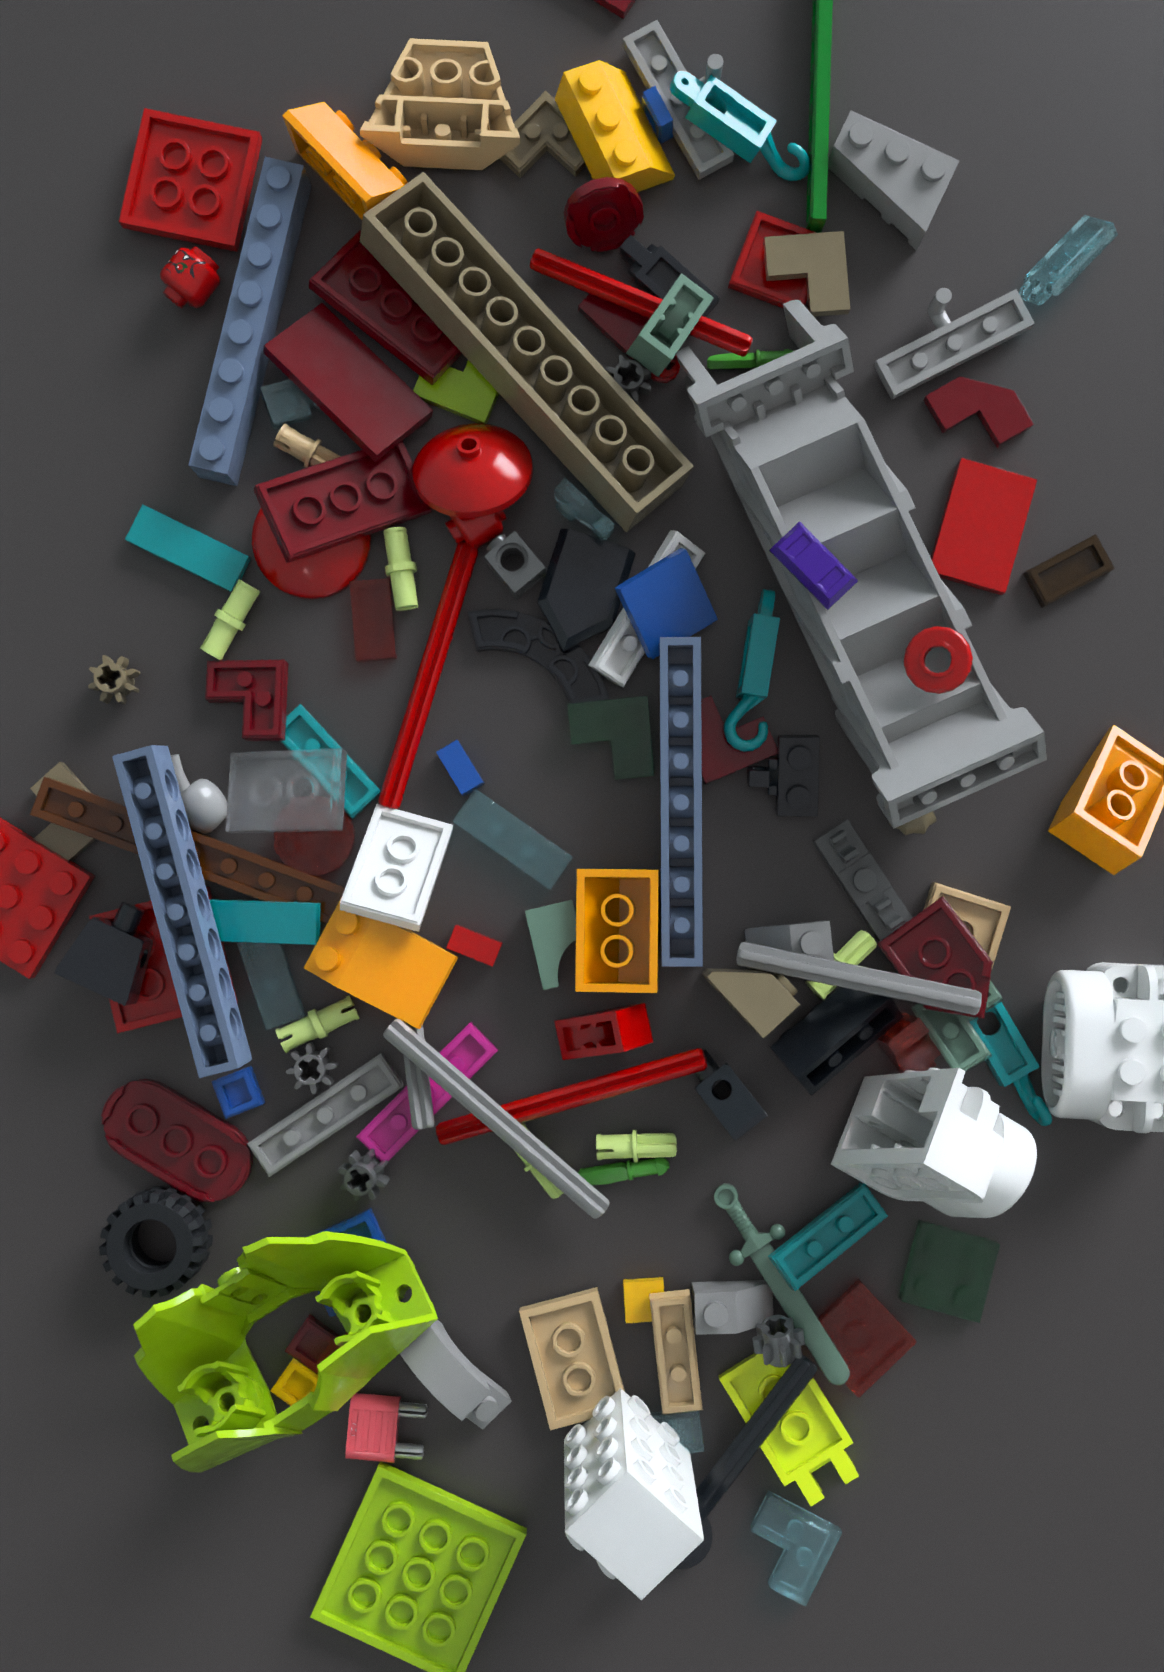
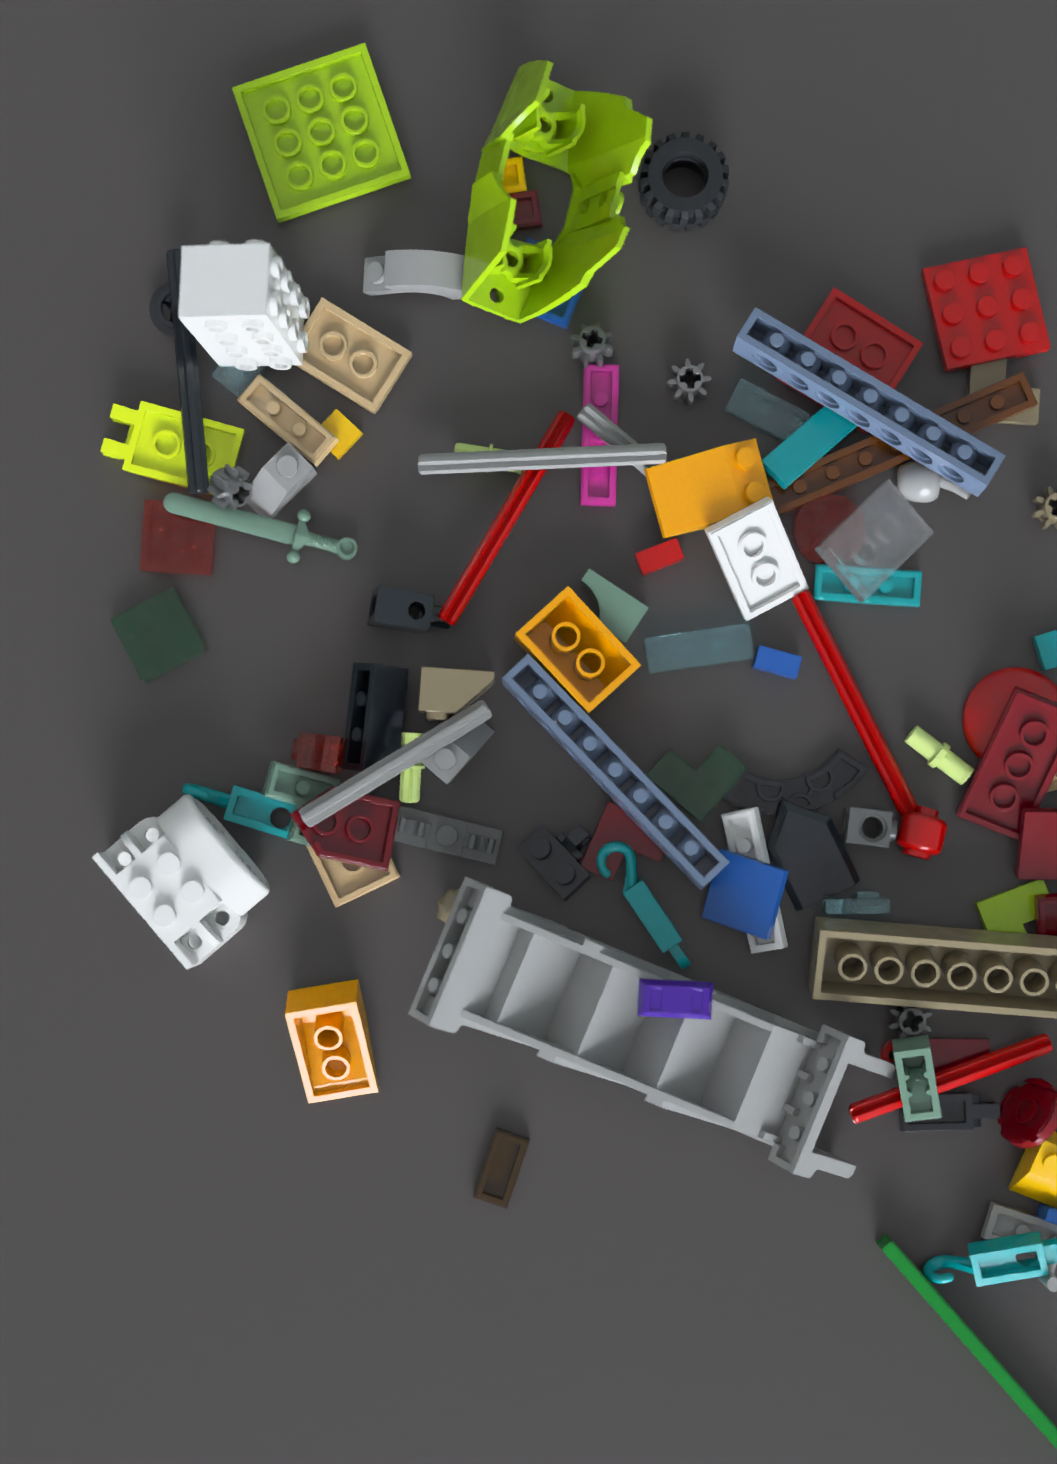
camera: 135 degrees right, 0 degrees up
black torso [54,902,153,1006] -> none
dark red tile [101,1079,253,1202] -> none
yellowish green pin [200,579,261,661] -> none
dark red tile [205,660,289,741] -> none
blue tile [211,1066,266,1119] -> none
light grey tile [247,1052,404,1177] -> none
yellowish green pin [275,995,360,1053] -> none
coral piece [345,1393,428,1463] -> none
clear red tile [350,578,397,662] -> none
red dish [413,423,533,518] -> none
red arch [554,1003,653,1060] -> none
bright green piece [578,1157,670,1185] -> none
yellowish green axle [596,1130,677,1162] -> none
bright green piece [707,349,793,369] -> none
red tile [728,211,816,309] -> none
clear light blue tile [750,1490,842,1607] -> none
dark tan tile [763,231,850,317] -> none
teal tile [768,1182,888,1291] -> none
light grey wedge [828,110,959,251] -> none
white brick [831,1068,1037,1218] -> none
light grey plate [873,288,1035,400] -> none
red piece [903,626,973,694] -> none
dark red tile [923,376,1034,447] -> none
red tile [931,458,1038,595] -> none
clear light blue hinge [1019,215,1118,305] -> none

